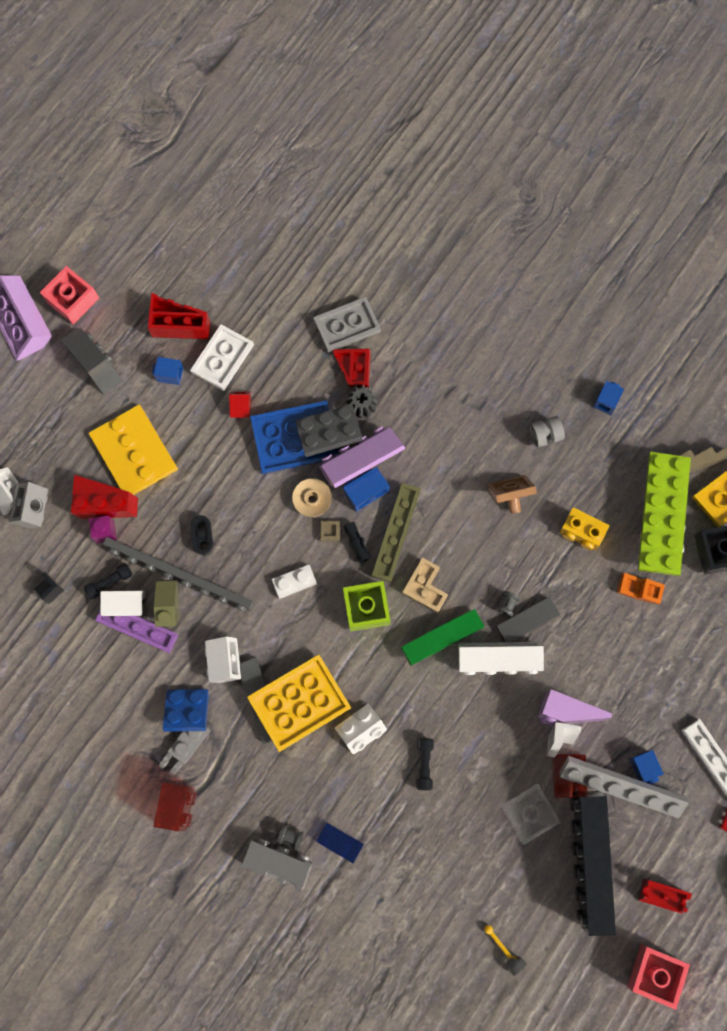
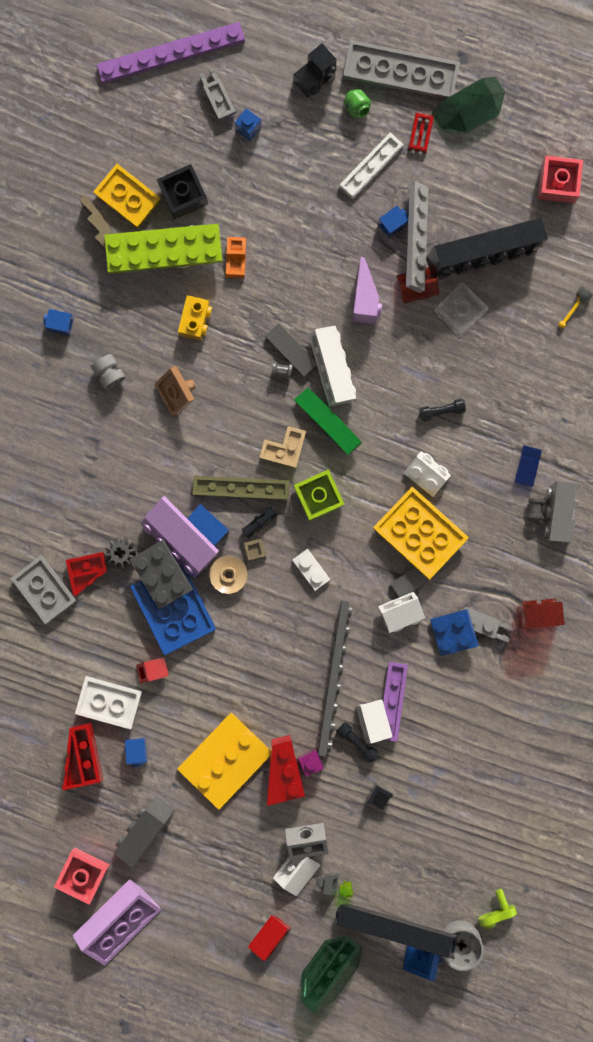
camera: 115 degrees left, 10 degrees up
olive slope [154,580,180,627] -> none
black plate [190,515,214,556] -> none
white panel [547,722,581,758] -> none
red hinge [638,879,692,914] -> none

